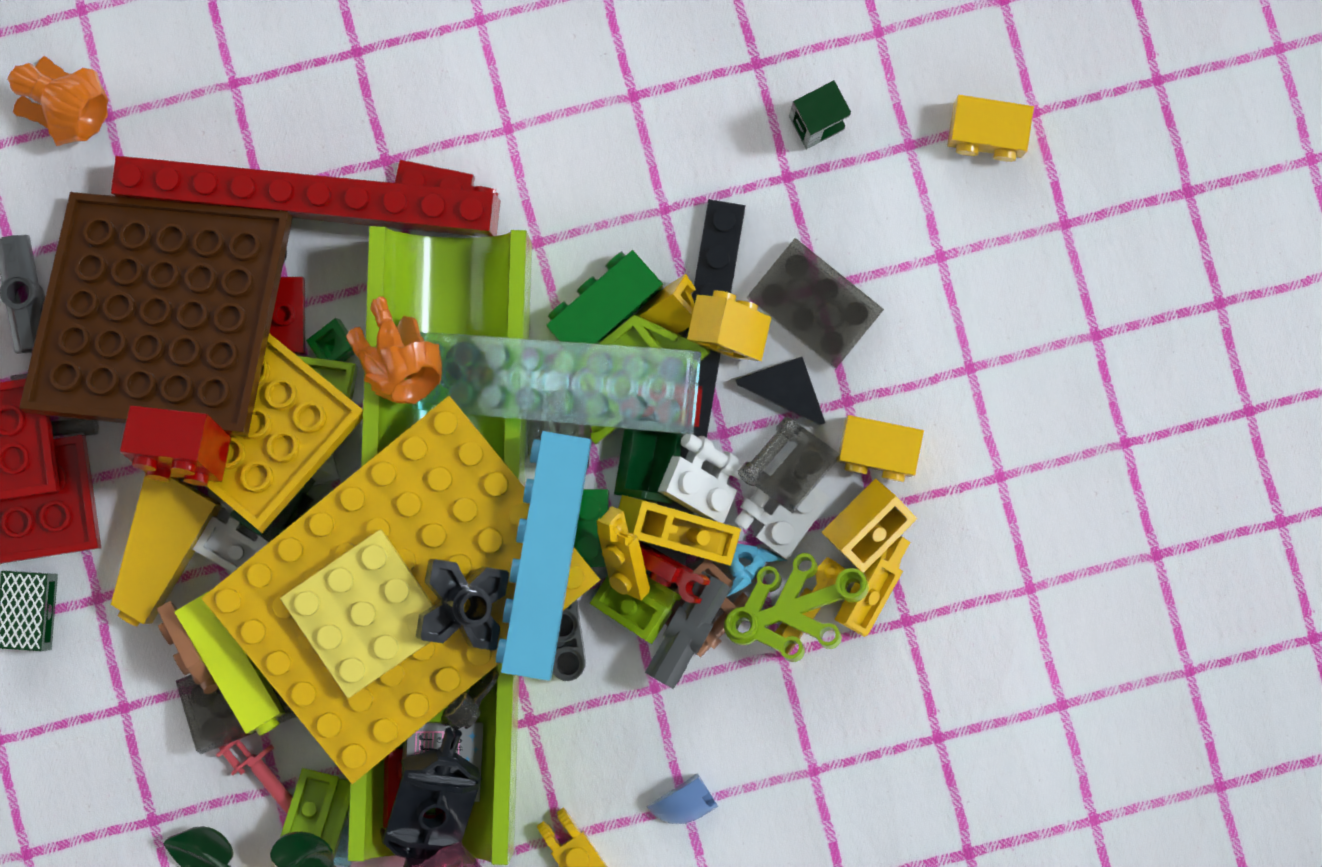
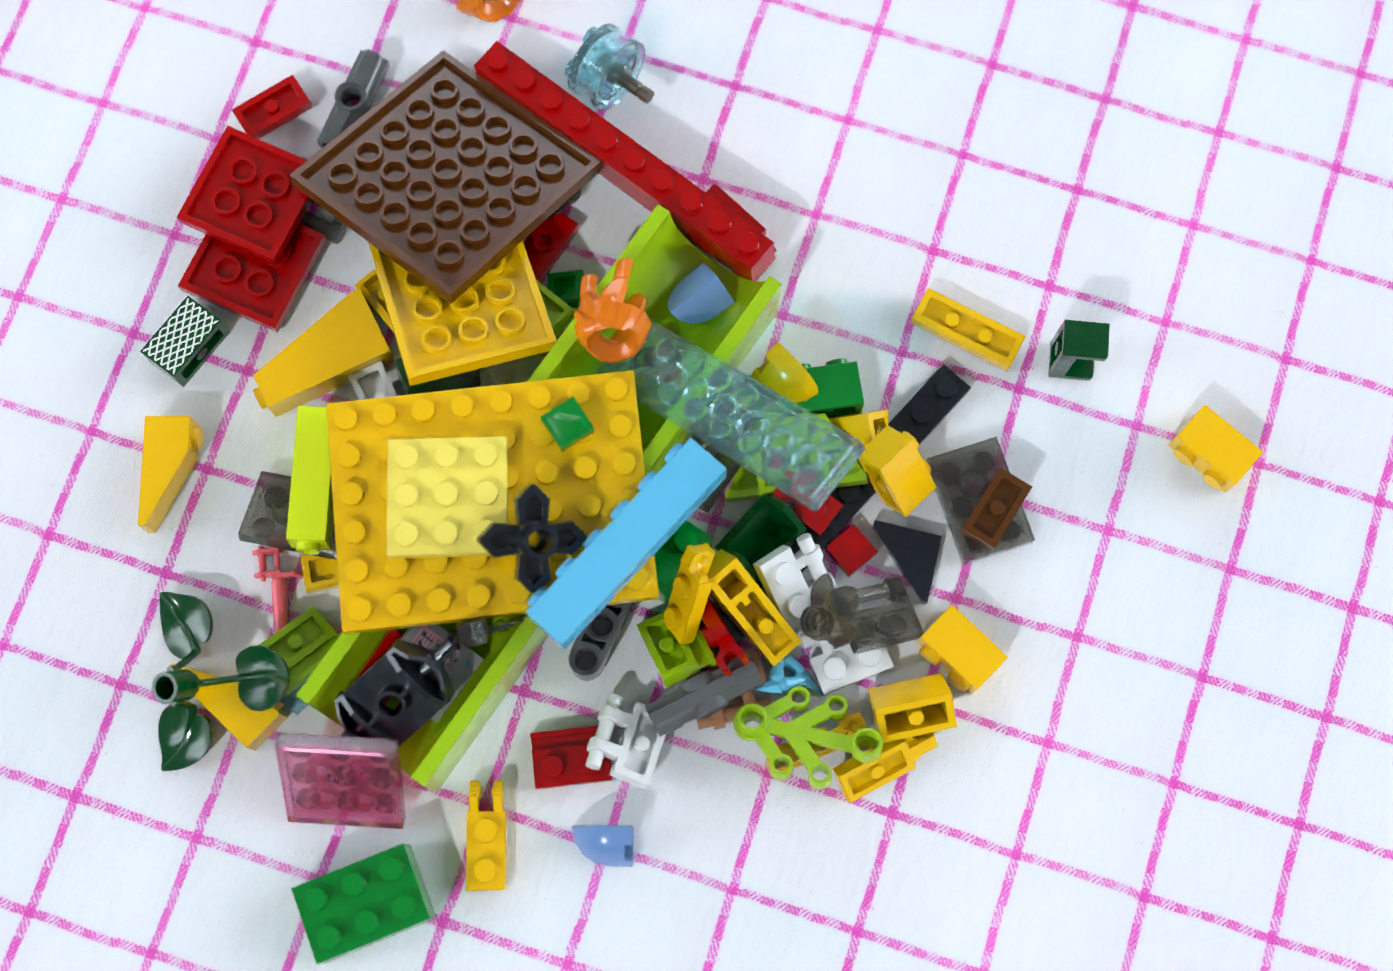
camera: 30 degrees right, 10 degrees down
red brick [120,406,231,486] -> none
nougat plate [157,601,218,694] -> none
none -> yellow slope [138,416,204,533]
none -> yellow tile [300,548,339,594]
none -> red plate [530,725,613,790]
none -> green tile [540,397,595,452]
none -> clear light blue wheel [564,23,655,111]
none -> white plate [585,694,666,789]
none -> medium blue brick [667,263,735,324]
none -> yellow brick [750,342,819,403]
none -> clear smoke plate [800,573,860,646]
none -> red tile [824,524,878,577]
none -> yellow plate [910,288,1026,371]
none -> reddish brown plate [960,467,1032,552]

